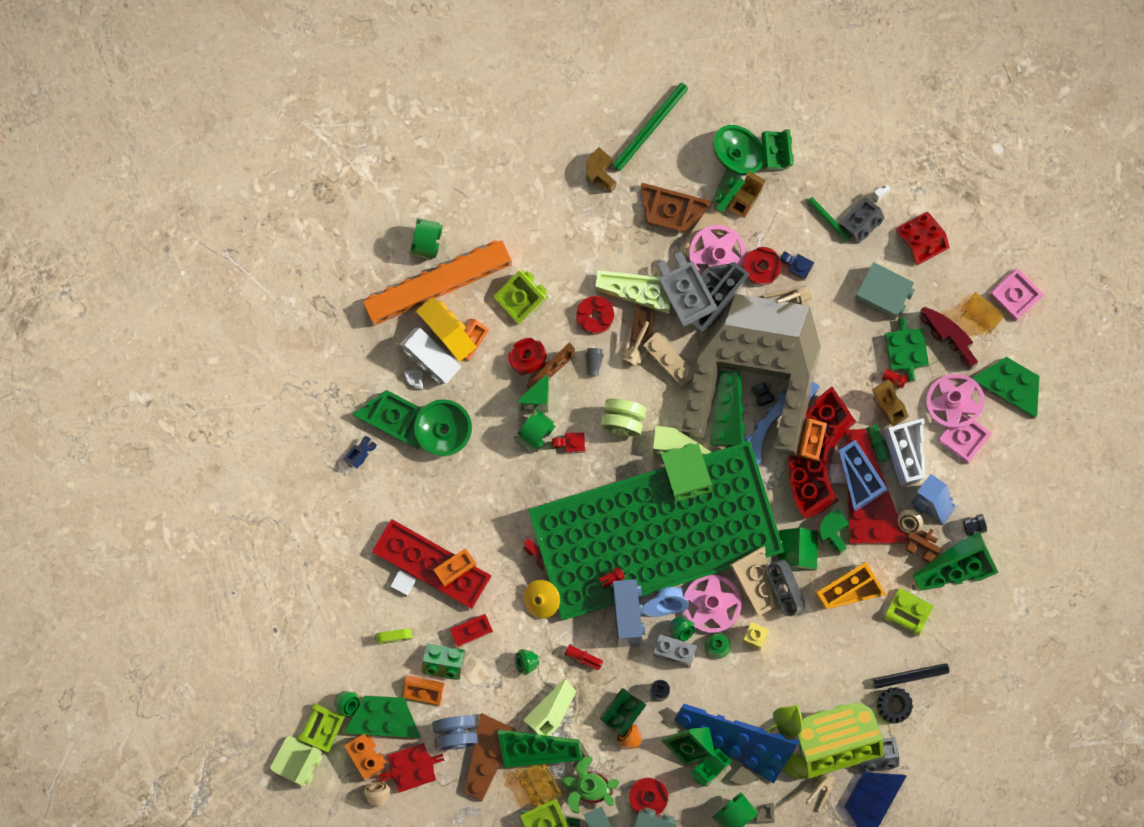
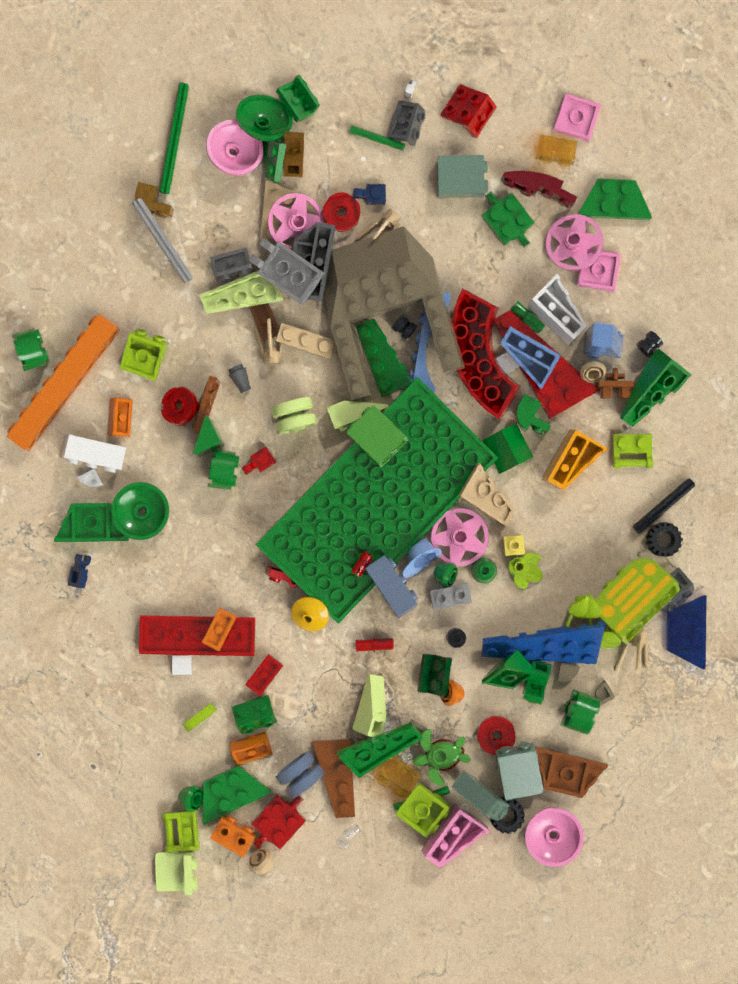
camera: 30 degrees left, 10 degrees up
yellow wedge [416,297,477,362] -> none
green cone [515,649,539,675] -> none
red plate [576,296,614,335] -> none
dark orange wing [641,183,711,233] -> none
dark grey beam [766,560,805,617] -> none
orange slope [797,418,827,461] -> none
pearl gold brick [872,379,909,427] -> none
red pin [882,369,907,389] -> none
none -> light grey axle [132,198,193,283]
none -> bright pink dish [206,120,263,176]
none -> flat silver bracket [210,247,253,282]
none -> lime plate [508,553,543,590]

